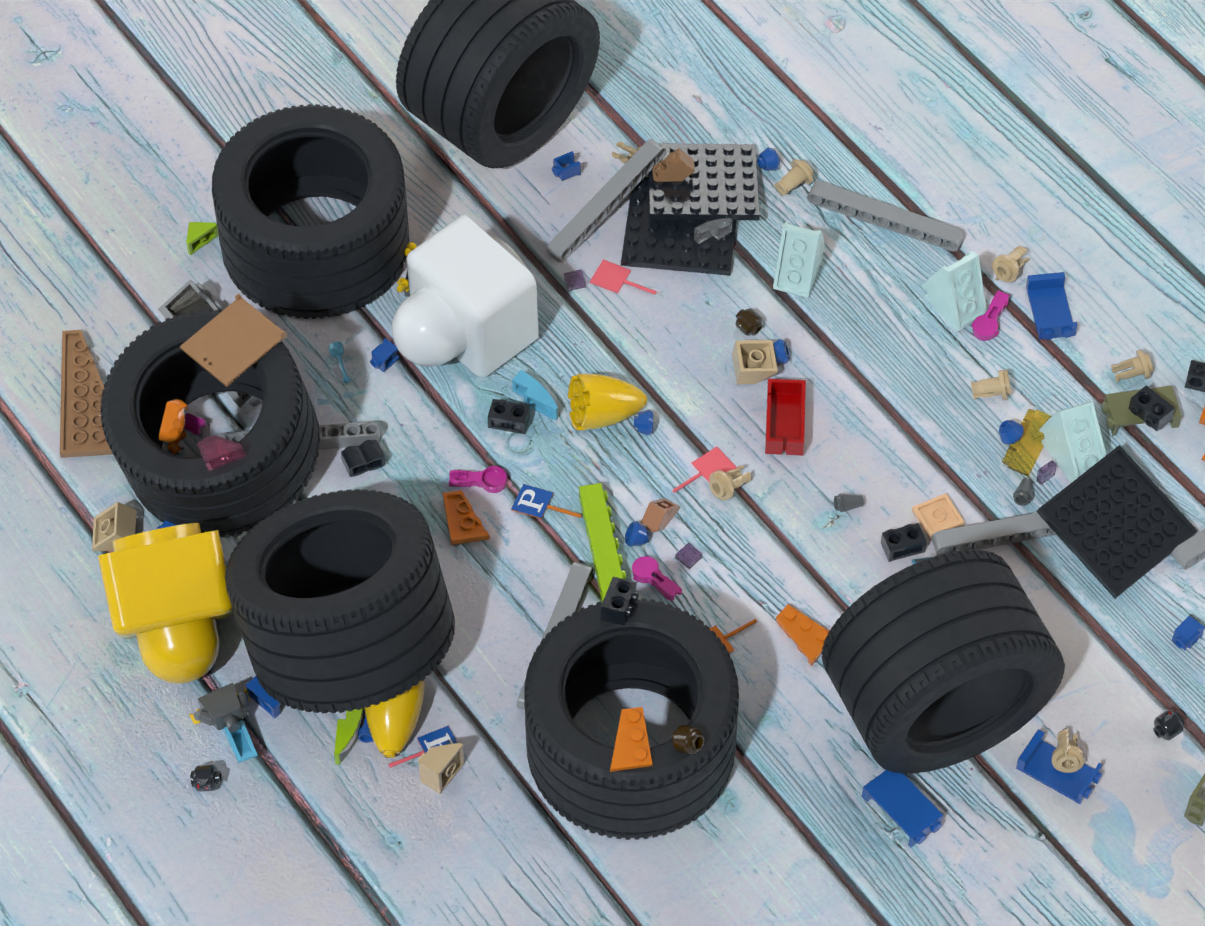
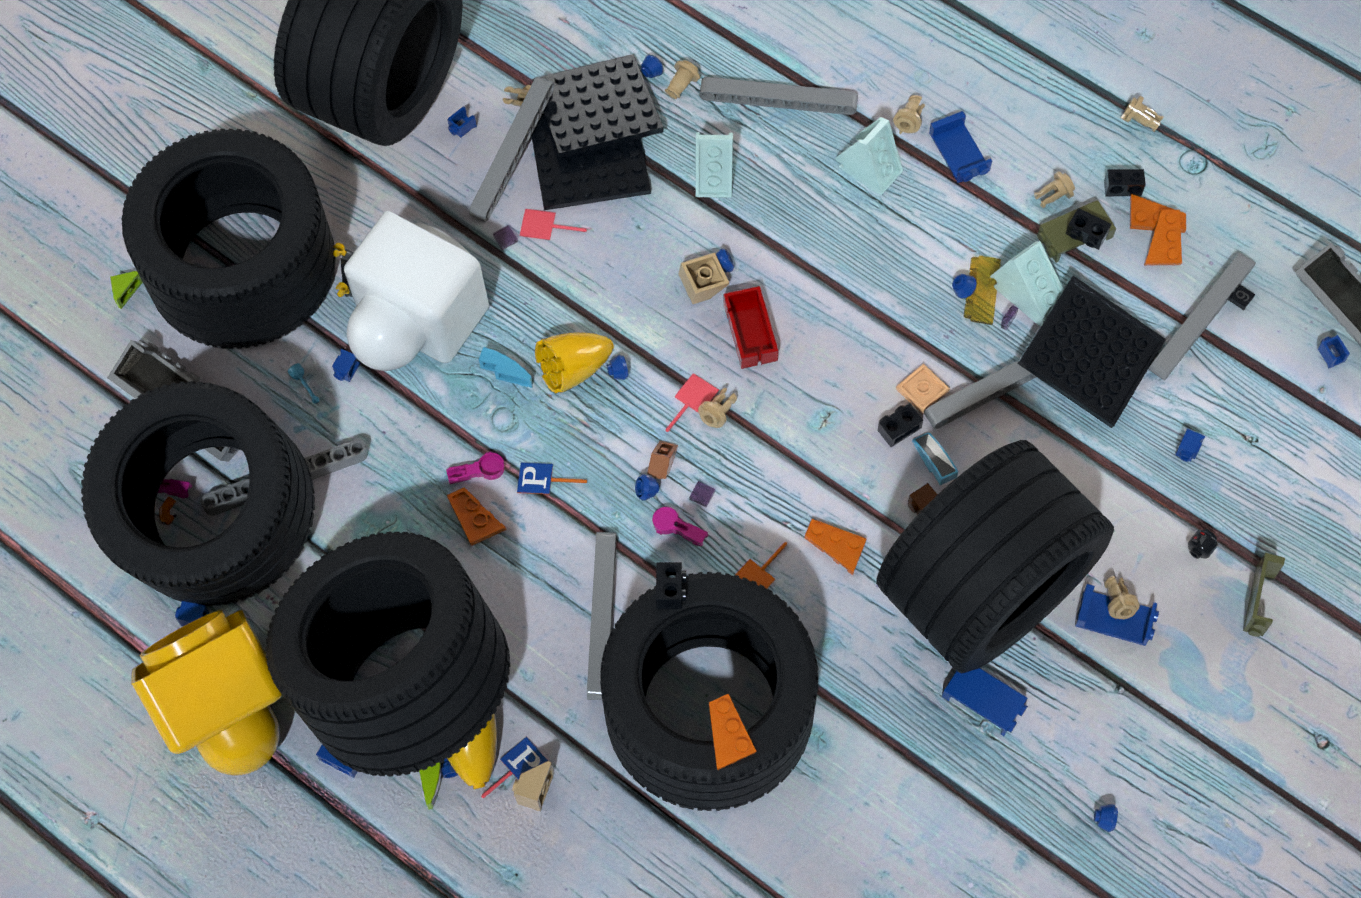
camera: 15 degrees left, 10 degrees up
medium nougat wing [60,330,113,458] -> none
tan slope [92,502,137,551] -> none
orange piece [159,399,188,442] -> none
medium nougat door [180,294,287,387] -> none
dark grey torso [189,683,249,732] -> none
black head [190,764,222,792] -> none
clear pink slope [197,435,246,471] -> none
medium azure slope [222,720,258,763] -> none
black brick [341,440,385,477] -> none
black brick [487,399,530,434] -> none
lime brick [579,483,626,602] -> none
medium nougat slope [652,148,695,182] -> none
dark brown head [672,725,704,755] -> none
clear slope [694,218,733,244] -> none
dark brown head [735,308,763,336] -> none
dark grey cone [834,493,864,513] -> none
dark pink piece [971,290,1010,341] -> none
tan piece [971,370,1011,400] -> none
dark grey cone [1013,478,1033,506] -> none

